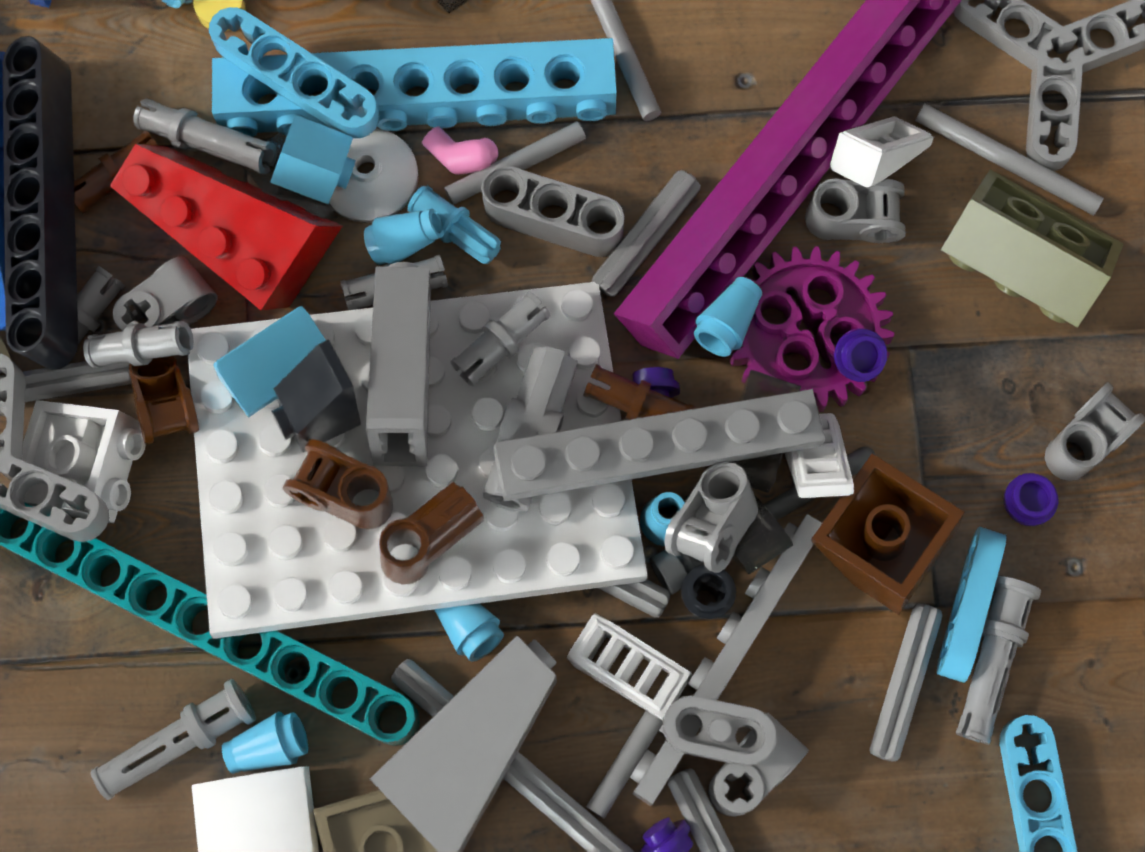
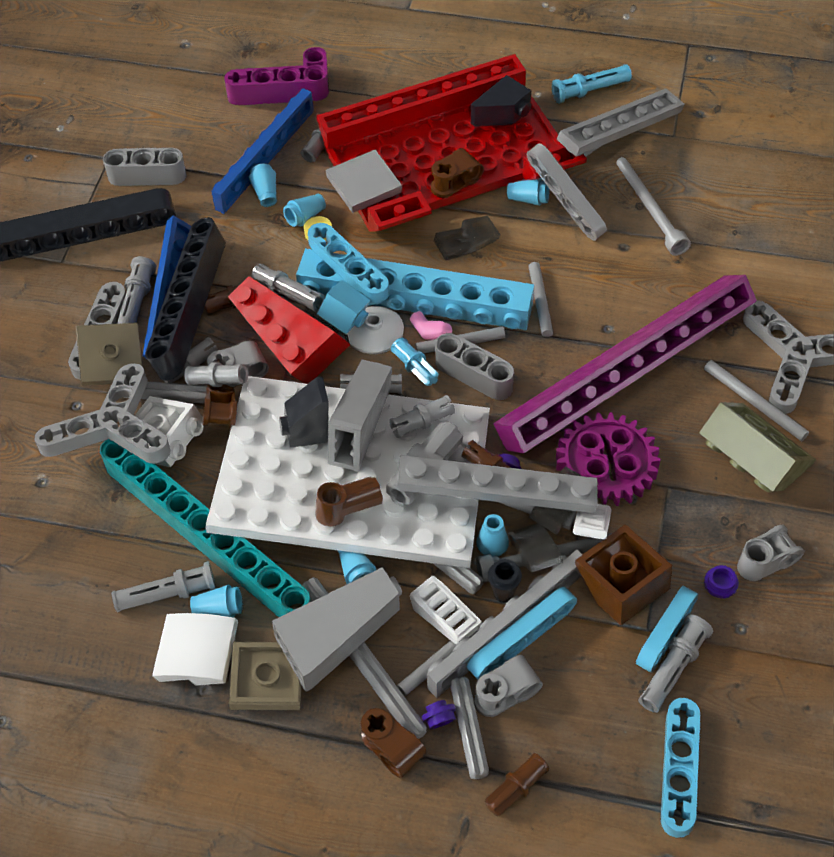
camera: 15 degrees right, 20 degrees down
medium azure slope [213,306,326,418] -> none
reddish brown piece [283,439,393,529] -> none
medium azure cone [364,208,444,265] -> none
light grey axle [592,170,701,297] -> none
light grey plate [663,696,776,766] -> none
light grey piece [664,462,758,573] -> none
medium azure cone [694,277,762,357] -> none
light grey piece [805,178,906,243] -> none
white slope [830,116,934,187] -> none
dark purple plate [834,328,887,382] -> none
light grey axle [870,604,943,762] -> none
none -> medium azure beam [467,586,577,680]

